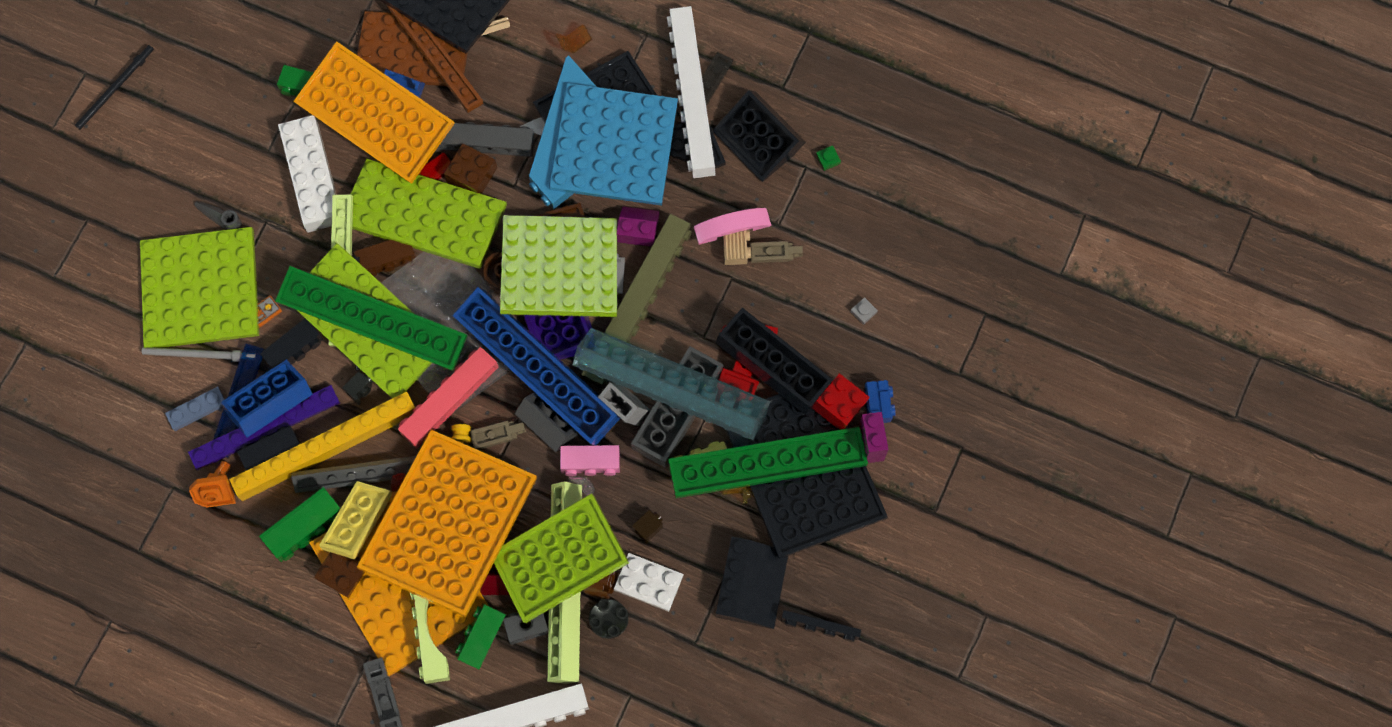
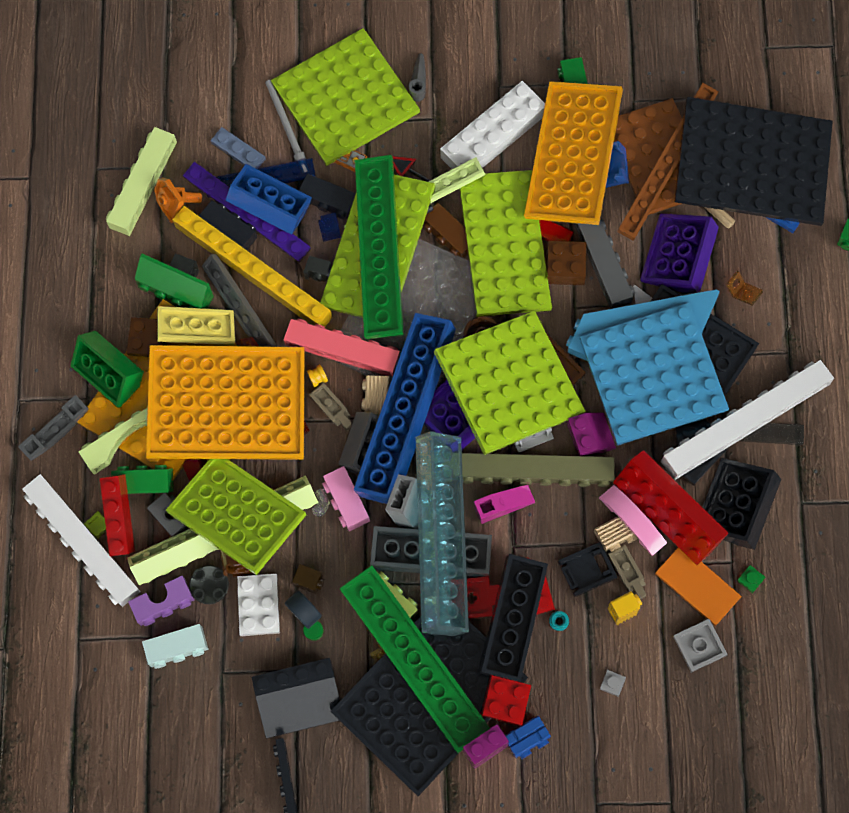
camera: 70 degrees right, 0 degrees up
none -> green slope [70,331,144,408]
none -> lime tile [84,511,106,539]
none -> red brick [99,474,135,556]
none -> yellowish green brick [106,127,177,236]
none -> medium lavender arch [128,576,194,626]
none -> light aqua brick [142,624,209,669]
none -> pearl dark grey brick [170,253,199,278]
none -> black wheel [285,591,322,629]
none -> green tile [303,621,324,641]
none -> clear blue window [318,213,341,242]
none -> tan brick [362,375,392,414]
none -> piece [392,156,431,182]
none -> dark pink slope [474,485,535,524]
none -> teal plate [549,611,569,631]
none -> black container [558,542,617,597]
none -> yellow brick [608,591,642,625]
none -> red brick [613,450,728,565]
none -> dark purple slope [640,214,719,294]
none -> orange tile [655,547,742,626]
none -> light grey plate [673,619,728,673]

